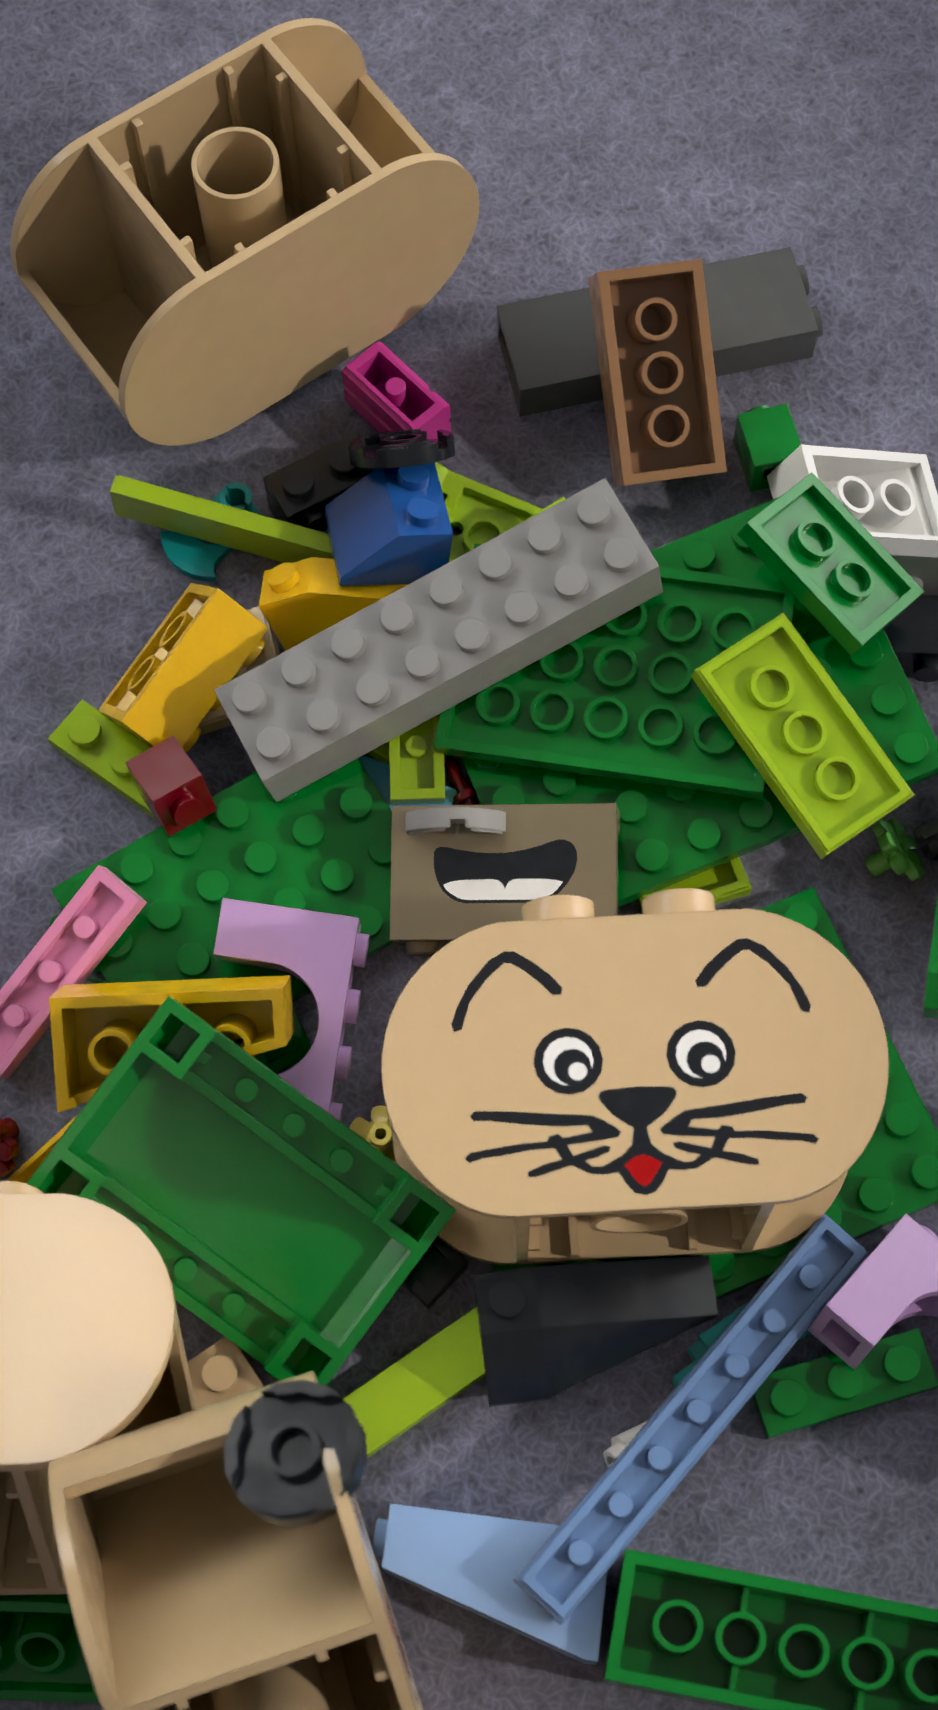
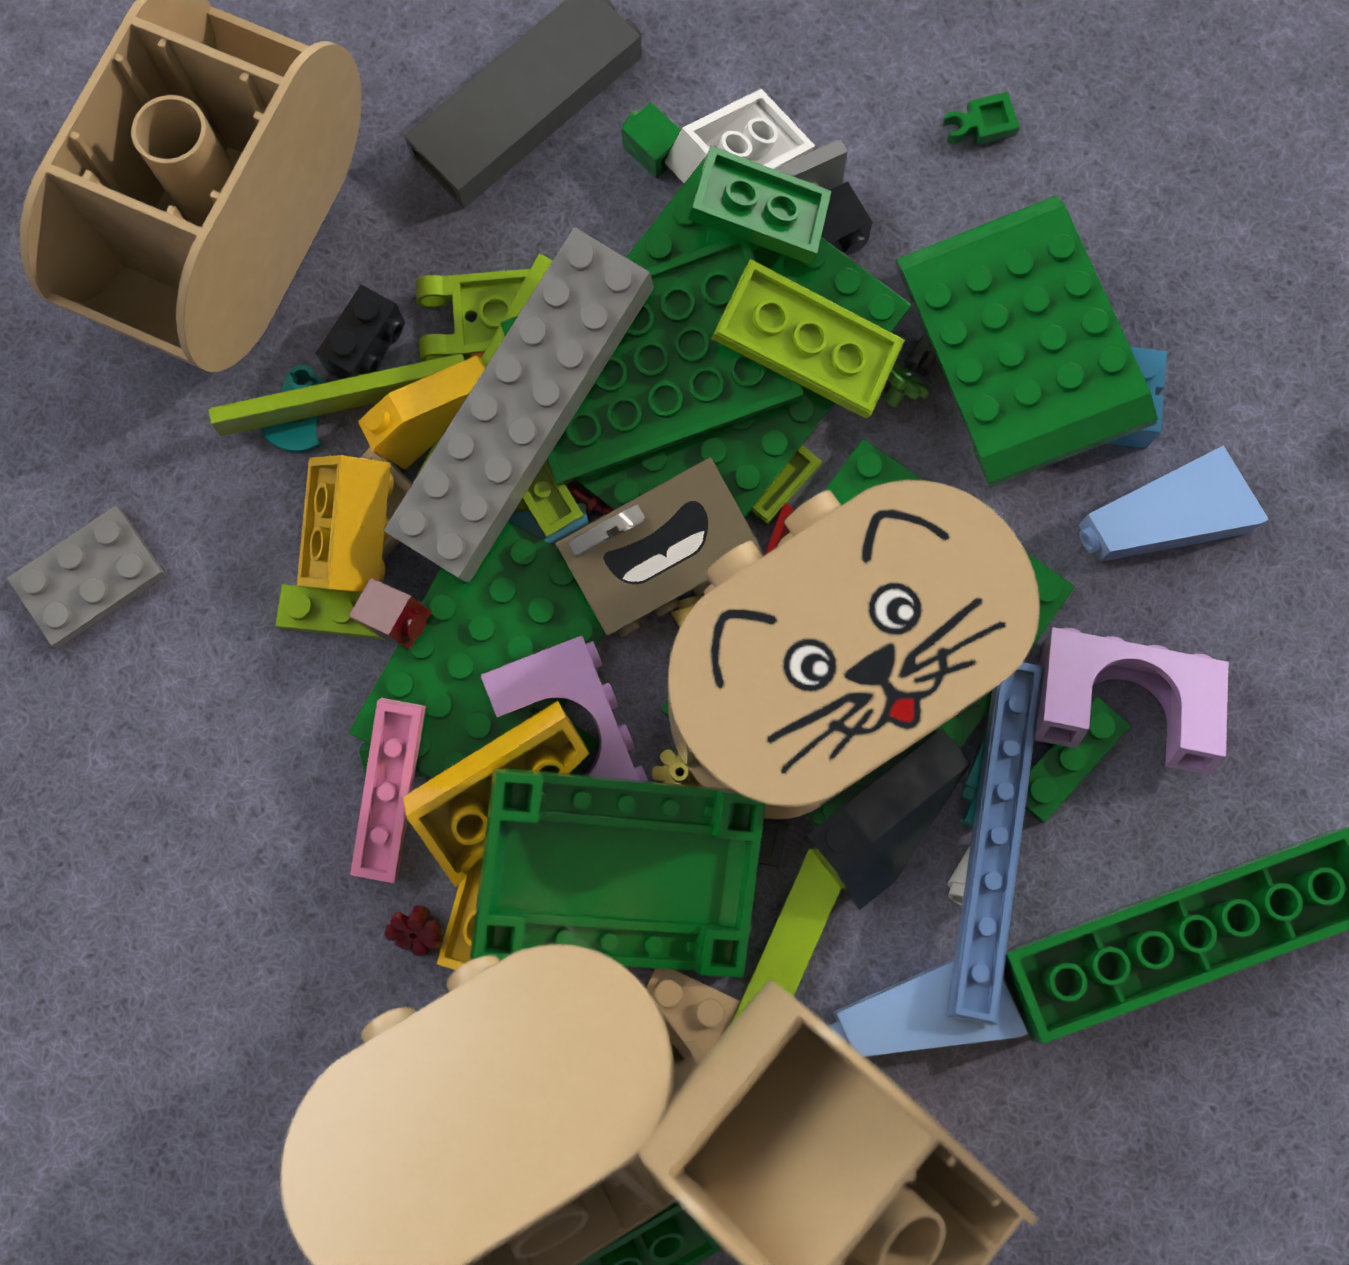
camera: 30 degrees left, 10 degrees up
black tile [224,1380,367,1528] -> none
blue slope [324,462,453,586] -> none
dark pink brick [342,341,451,439] -> none
black tile [348,429,455,468] -> none
medium nougat brick [588,259,727,487] -> none

